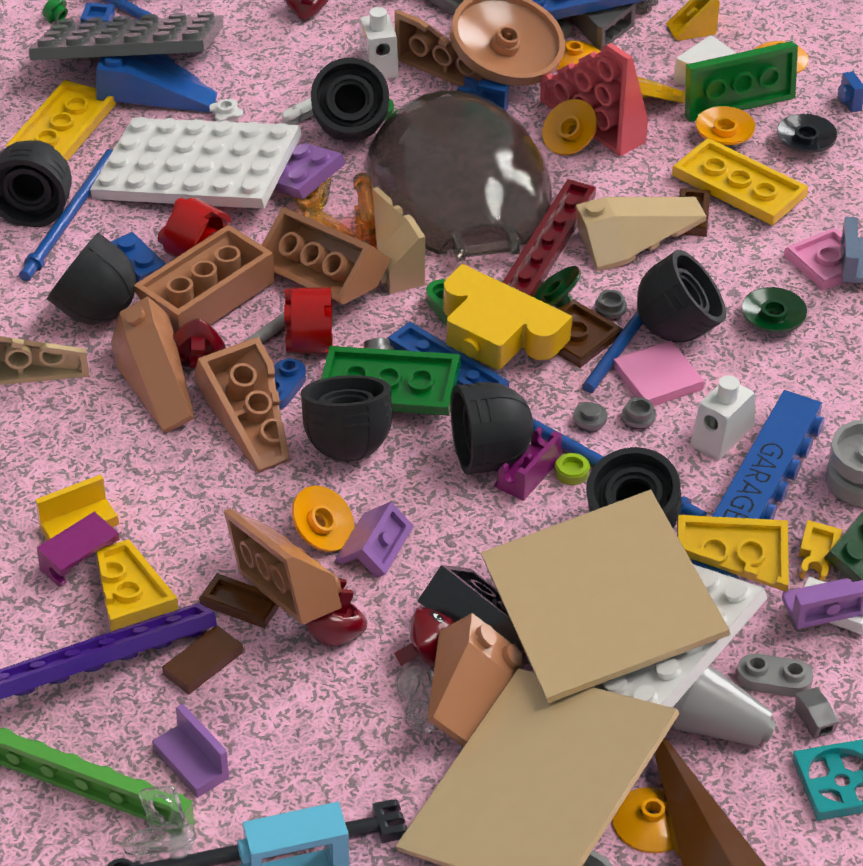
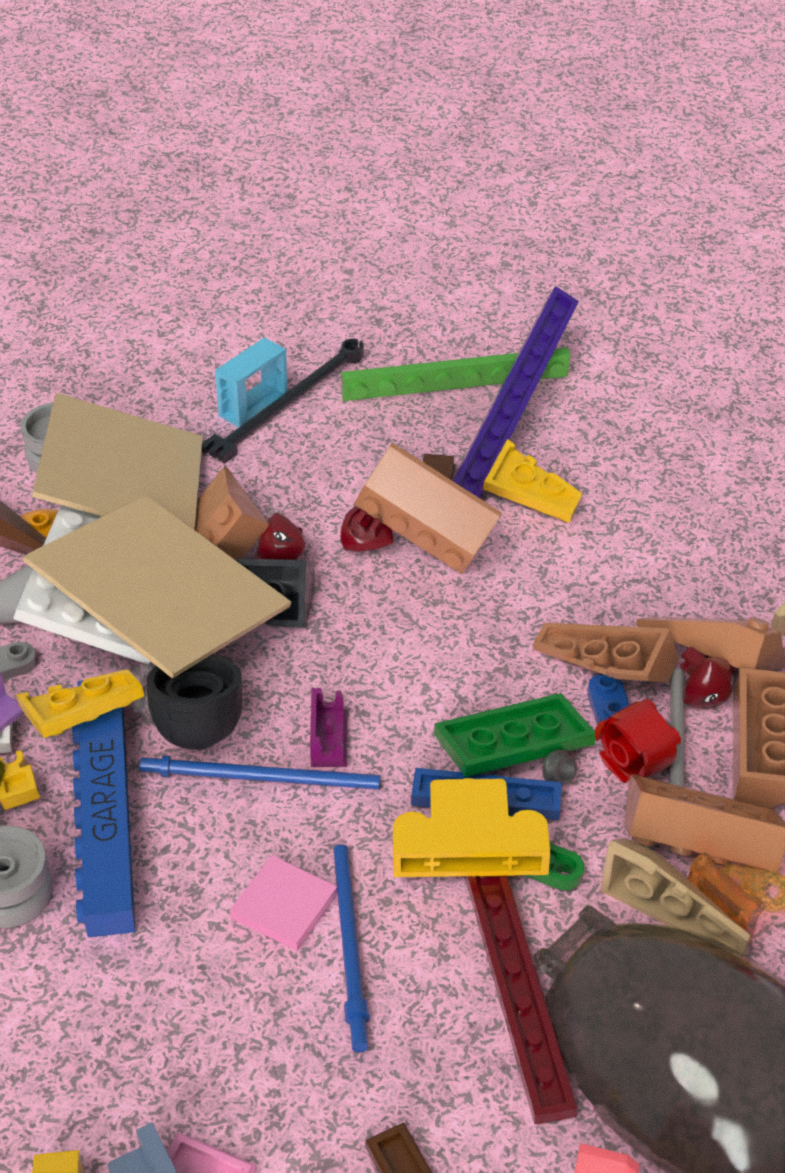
camera: 145 degrees right, 0 degrees up
yellow panel [35,474,119,540] -> none
magenta hinge [37,511,120,586] -> none
clear bracket [122,785,197,863] -> none
medium lavender panel [152,704,229,798] -> none
light orange dish [291,485,355,552] -> none
black piece [301,375,392,461] -> none
medium lavender panel [335,502,414,578] -> none
black piece [450,382,533,475] -> none
dark green dish [534,266,581,308] -> none
lime tile [555,453,590,485] -> none
reddish brown tile [557,299,623,368] -> none
flat silver plate [573,402,608,432] -> none
tan wedge [576,197,706,271] -> none
flat silver plate [594,290,627,319] -> none
flat silver plate [622,397,656,428] -> none
black piece [637,250,726,342] -> none
white torso [690,375,755,461] -> none
dark green dish [742,287,807,333] -> none

